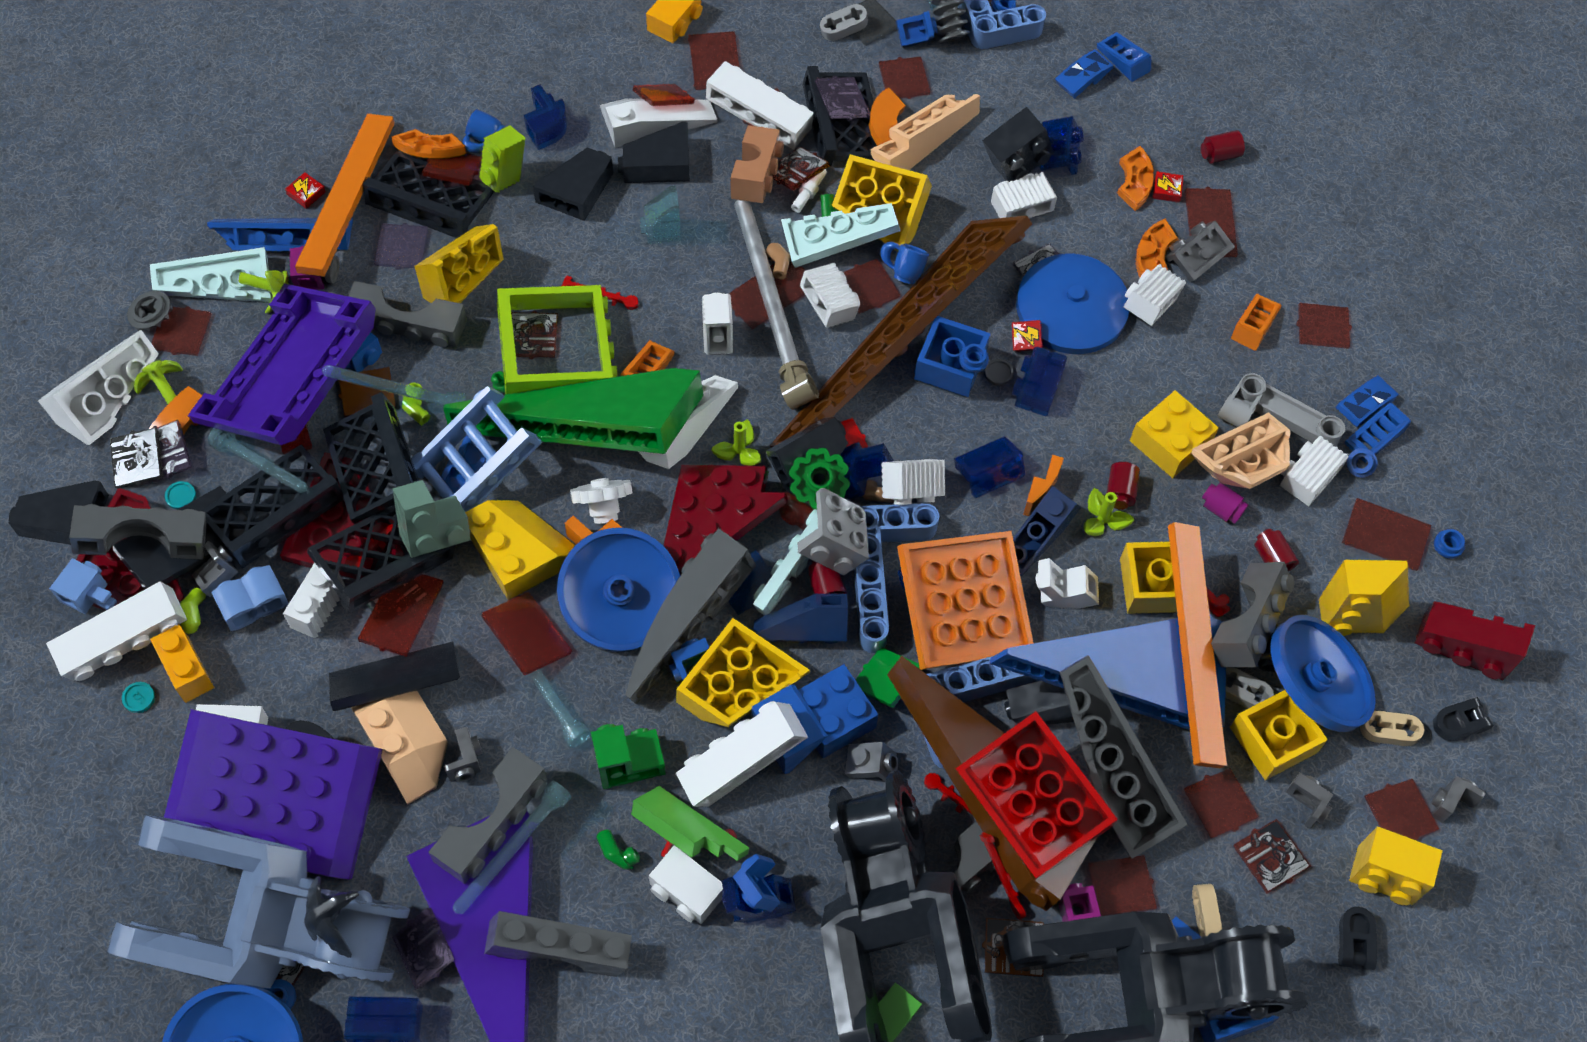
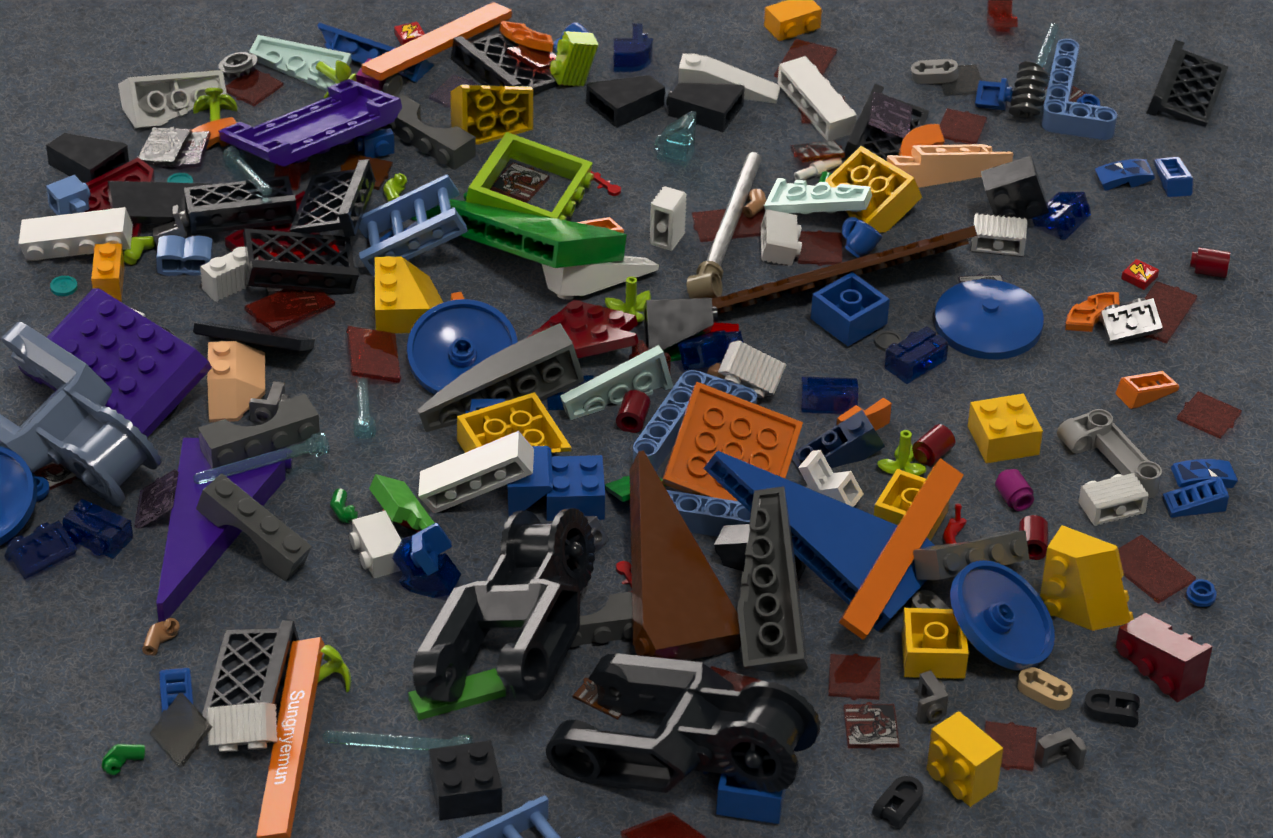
camera: 30 degrees right, 20 degrees down
dark grey arch [69,504,207,559] -> none
black animal [304,875,359,958] -> none
clear light blue piece [322,365,466,407] -> none
sand green brick [392,480,471,558] -> none
white plant [570,478,633,524] -> none
green brick [591,724,666,789] -> none
clear red piece [633,84,695,106] -> none
nougat arch [731,125,784,203] -> none
dark blue slope [753,593,848,644] -> none
green plant [789,448,850,510] -> none
light grey bracket [797,488,869,575] -> none
red slope [955,711,1118,879] -> none
blue plate [959,344,989,372] -> none
red piece [979,832,1026,920] -> none
tile [1012,320,1043,352] -> none
orange tile [1117,146,1154,211] -> none
white brick [1124,264,1186,326] -> none
light nougat wedge [1191,412,1290,489] -> none
blue plate [1347,448,1378,478] -> none

